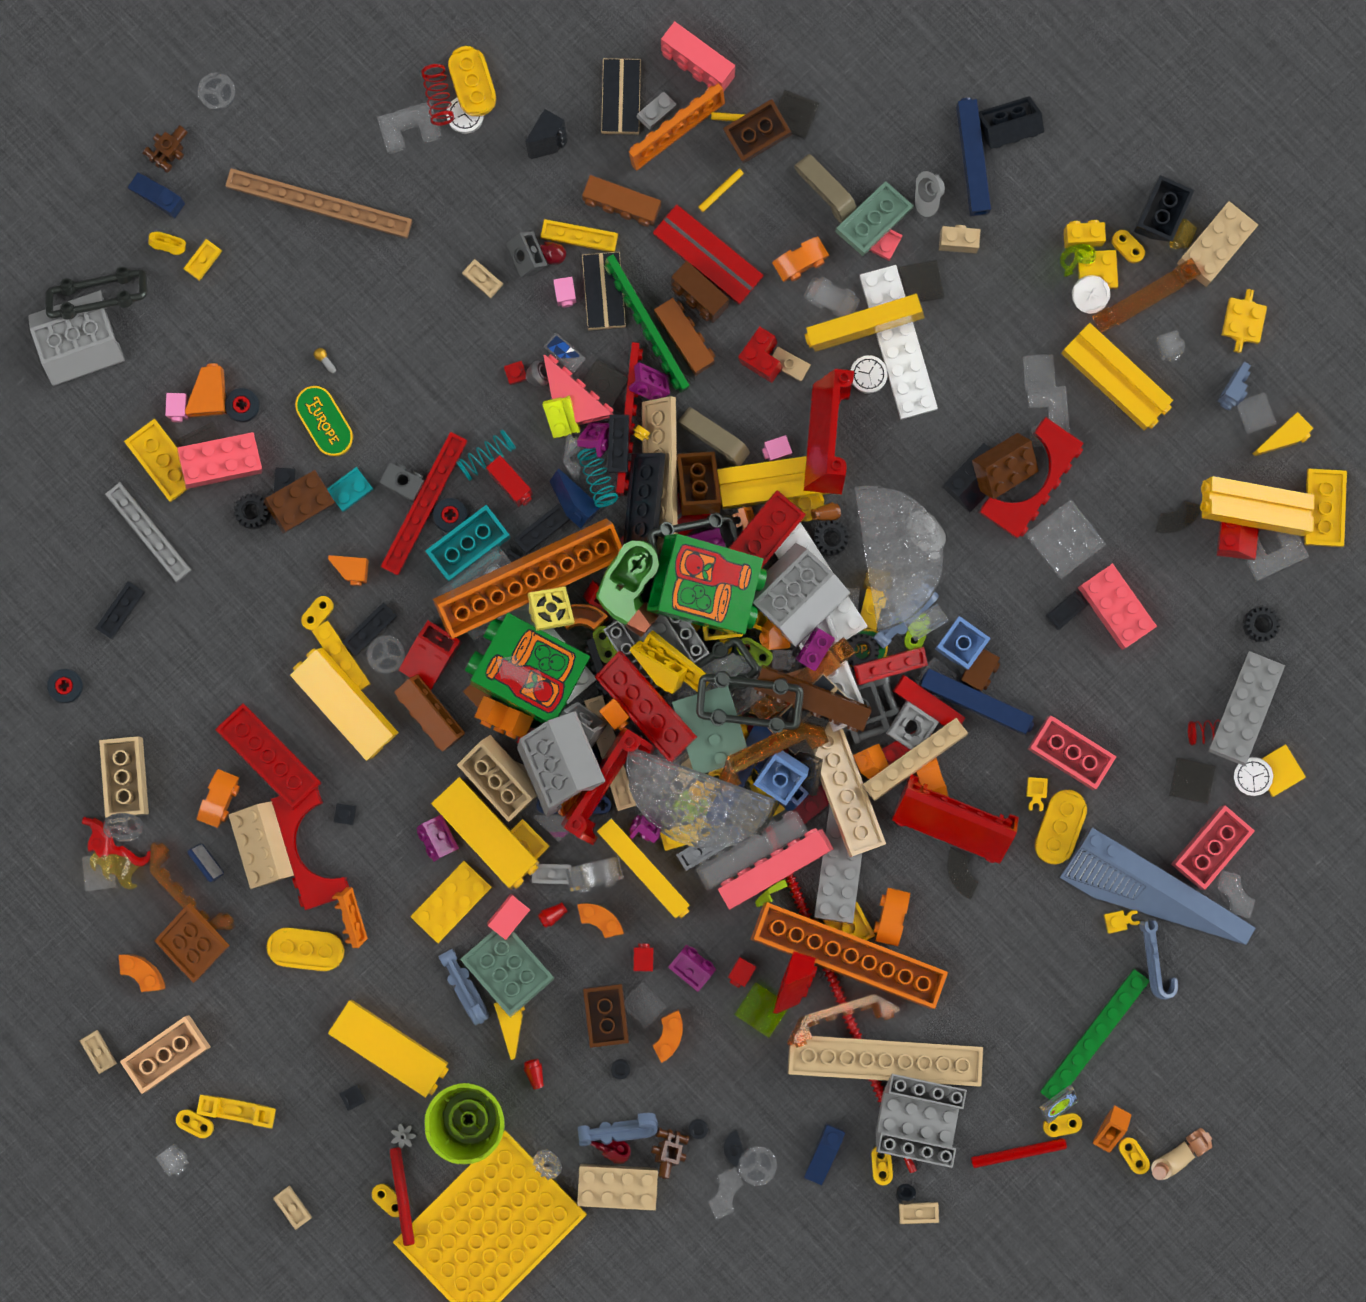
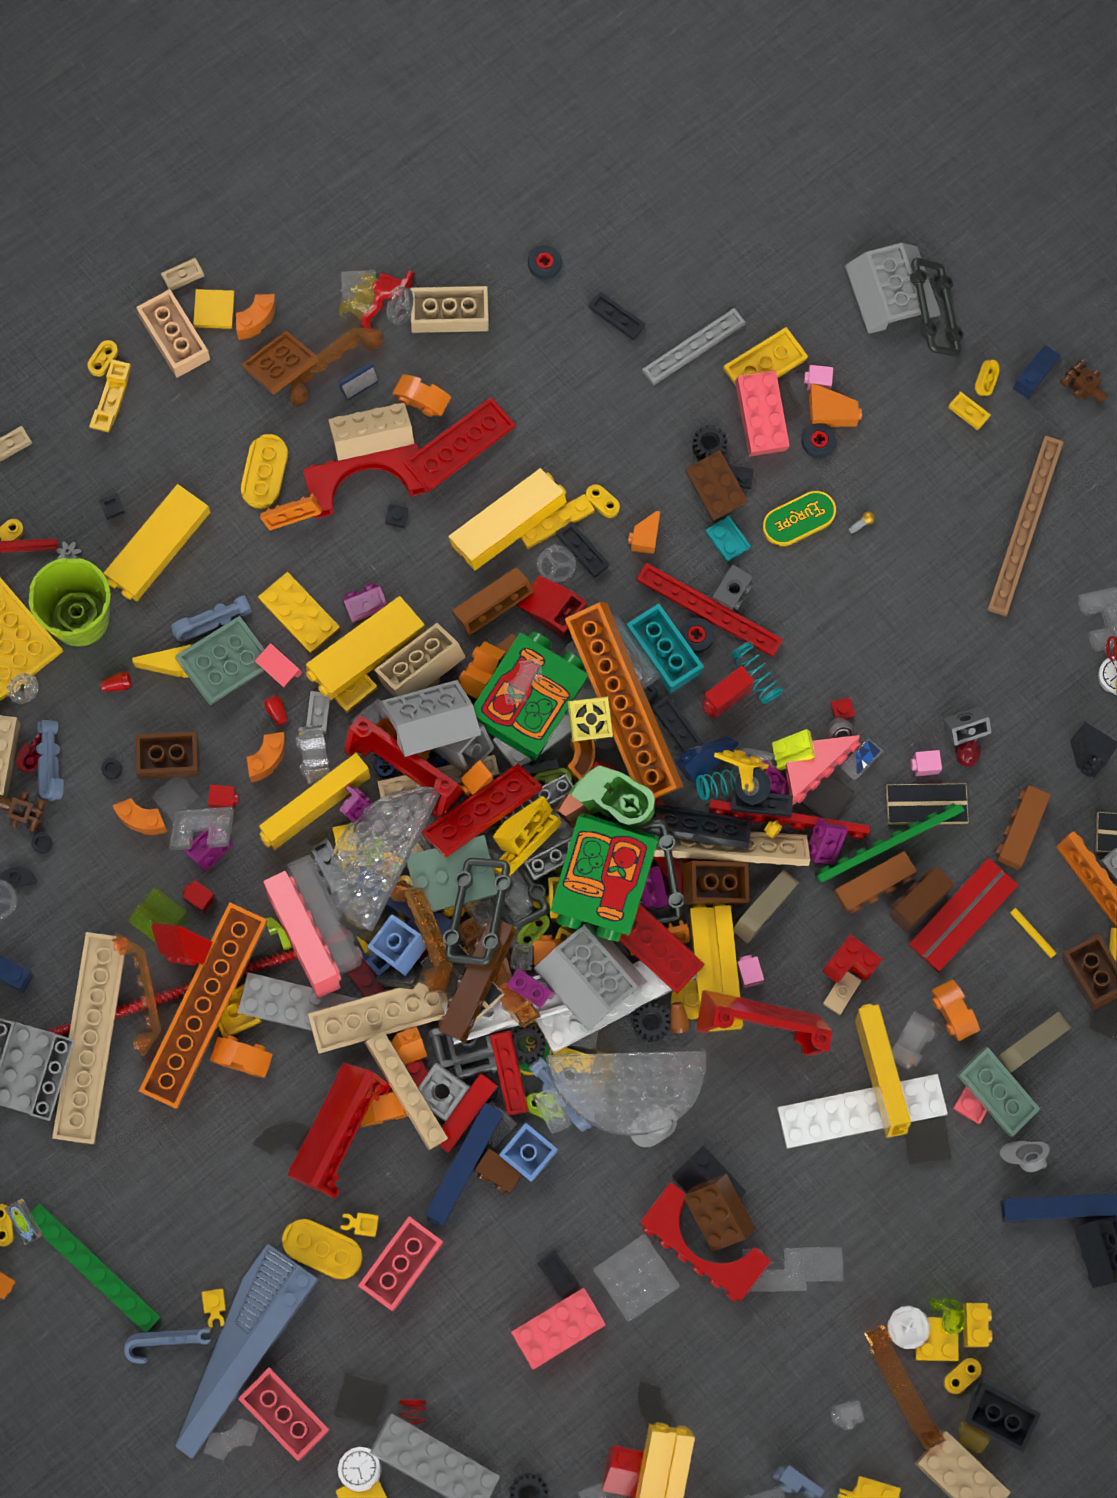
camera: 90 degrees right, 10 degrees down
clear brick [156,1144,189,1177] -> none
tan plate [462,259,503,299] -> none
yellow tile [540,219,618,252] -> none
white tile [851,355,888,394] -> none
tan brick [939,225,980,253] -> none
yellow brick [1061,323,1173,431] -> none
none -> clear plate [169,807,234,850]
none -> yellow tile [193,289,235,329]
none -> plate [714,750,771,804]

